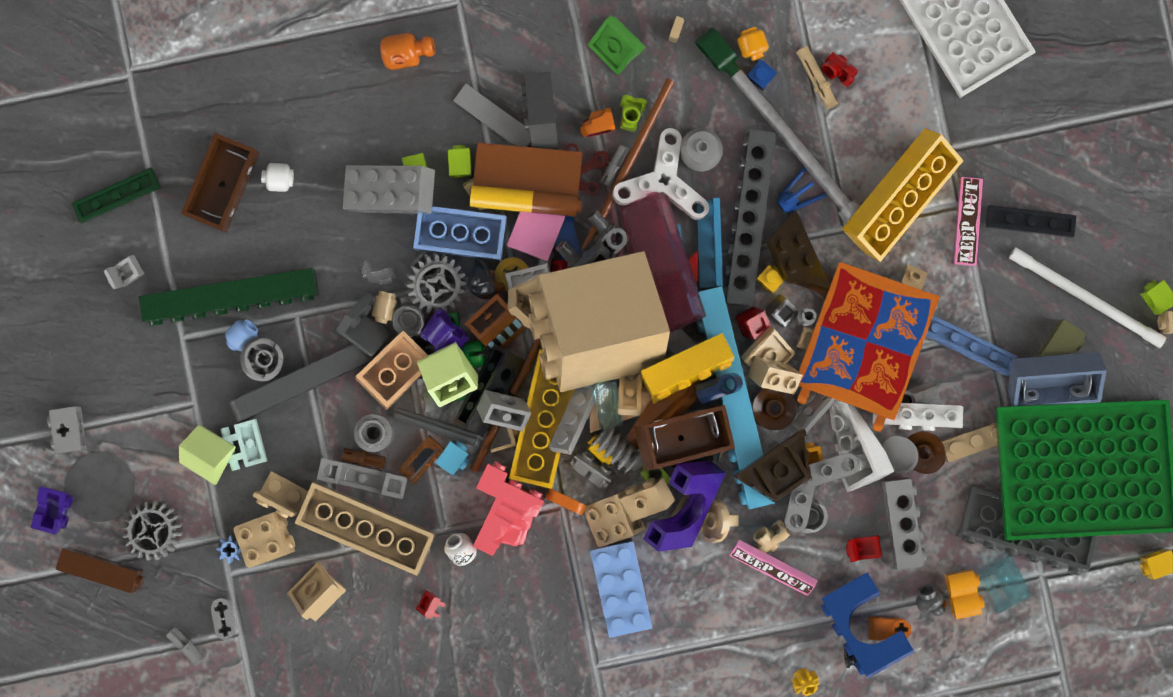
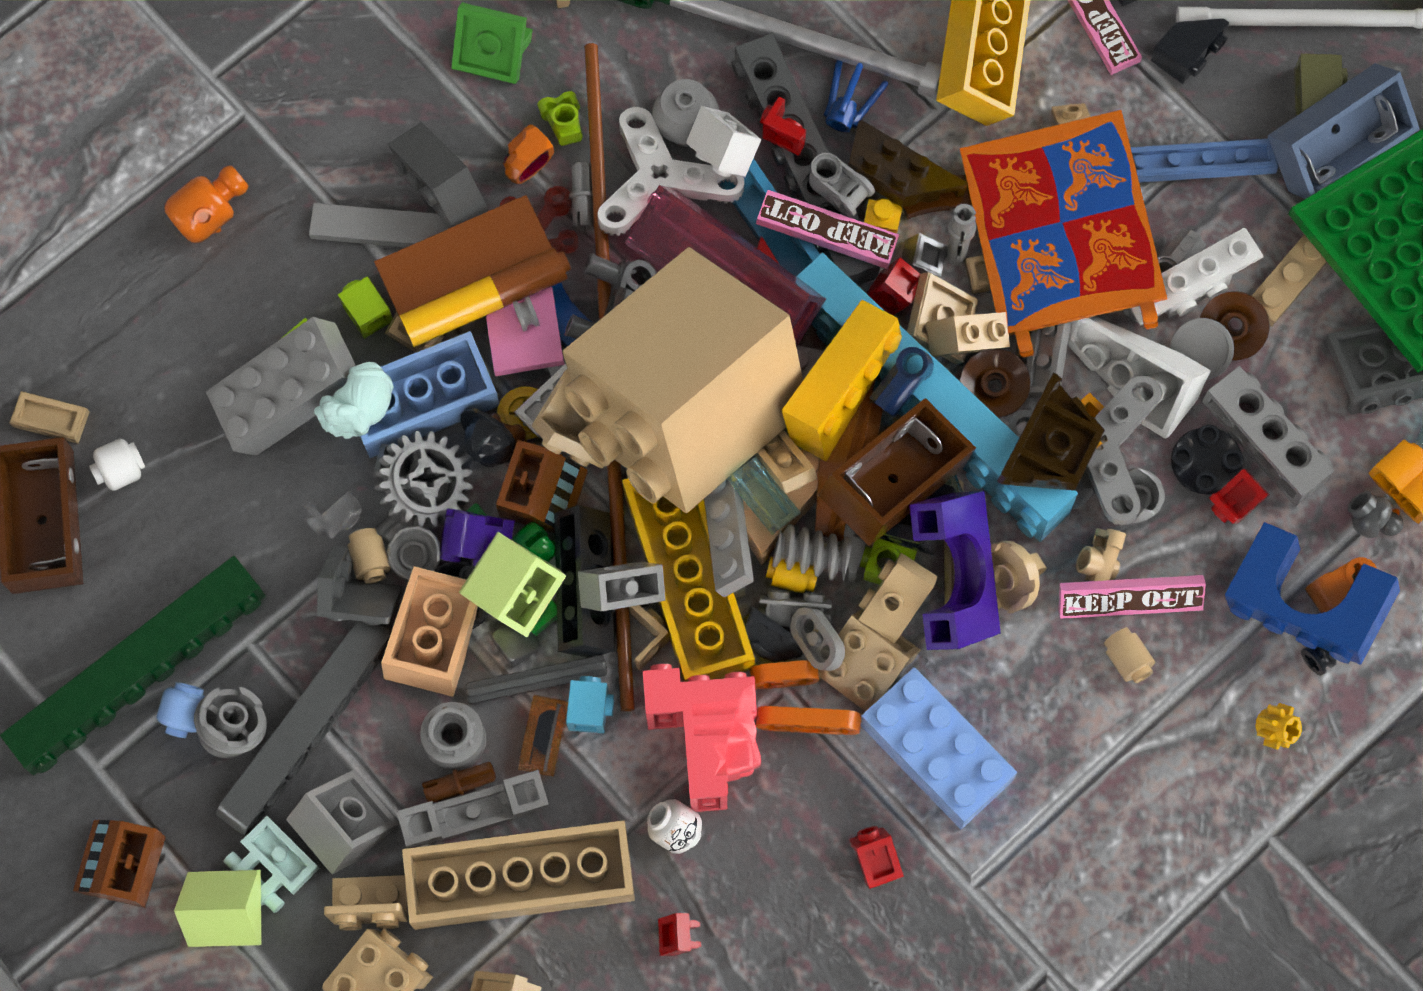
camera: 30 degrees left, 15 degrees down
none -> tan tile [9,391,89,444]
none -> dark orange slope [73,820,166,908]
none -> light grey slope [286,770,399,875]
none -> light aqua hair [314,362,393,439]
none -> light grey bush [512,296,540,331]
none -> white brick [686,106,761,177]
none -> black plate [745,605,804,662]
none -> orange beam [755,706,861,735]
none -> tile [756,190,899,269]
none -> red bracket [760,97,806,156]
none -> light grey plate [790,607,845,671]
none -> light grey piece [809,152,875,218]
none -> red bracket [849,826,904,889]
none -> tan brick [1104,627,1155,683]
none -> black slope [1151,18,1229,84]
none -> black dish [1171,424,1244,495]

